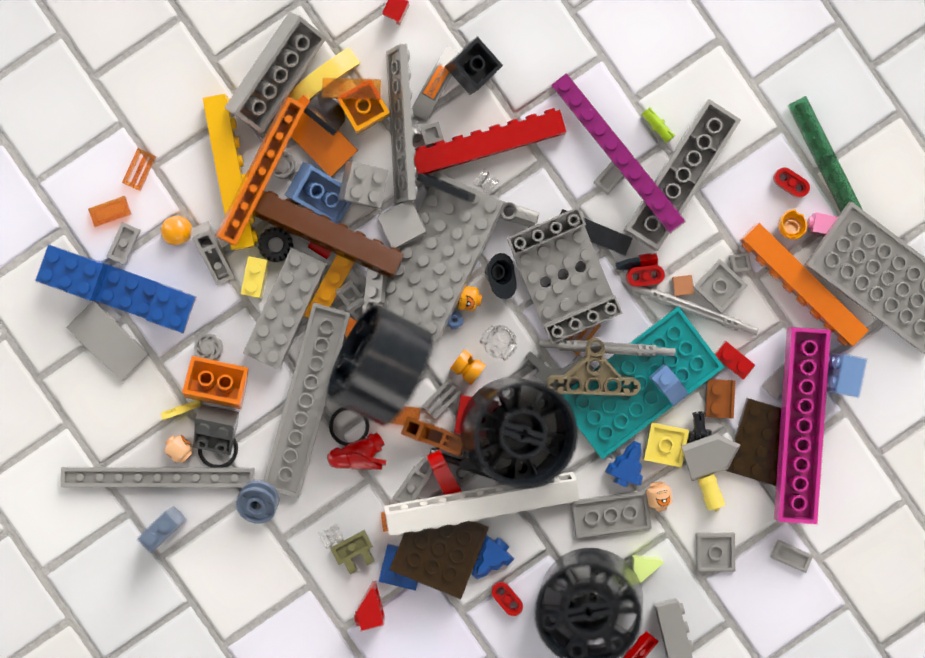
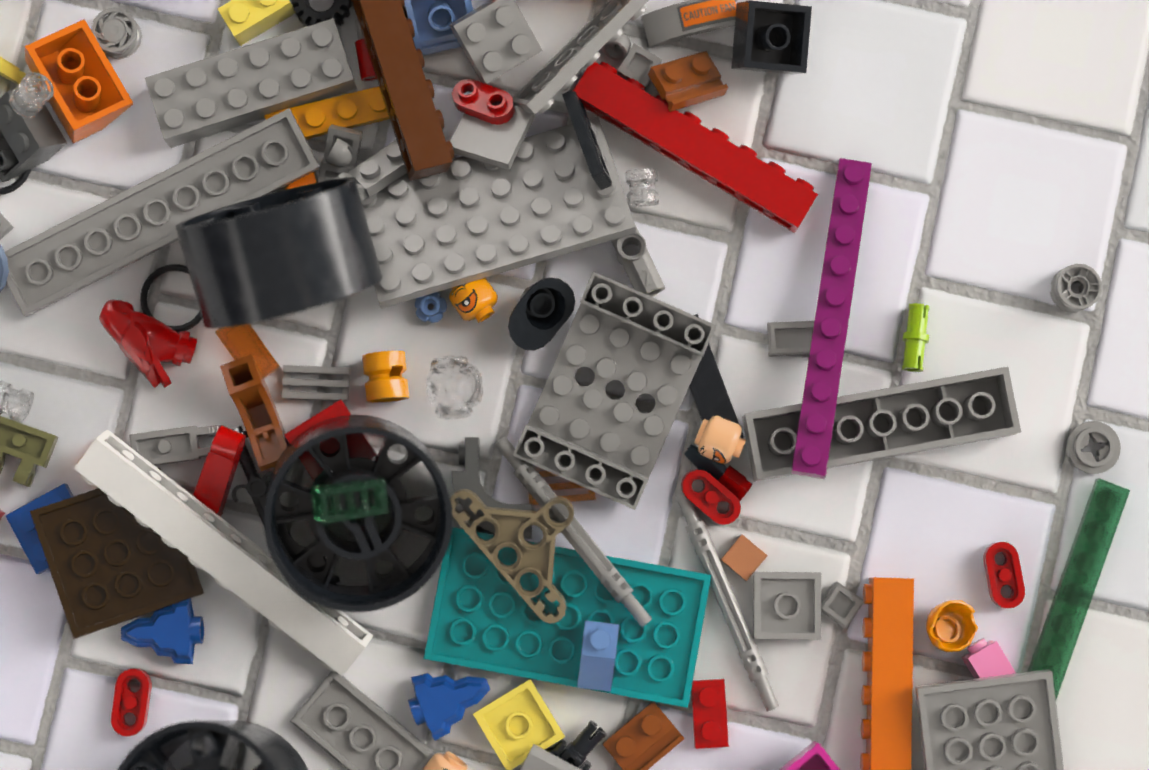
camera: 45 degrees right, 5 degrees down
none -> clear wheel [9,72,54,118]
none -> clear green slope [311,478,389,524]
none -> light grey hinge [326,138,353,167]
none -> red plate [452,79,515,125]
none -> dark orange plate [648,51,729,112]
none -> light nougat head [694,415,746,464]
none -> light grey wheel [1050,264,1102,312]
none -> light grey gear [1067,421,1121,474]

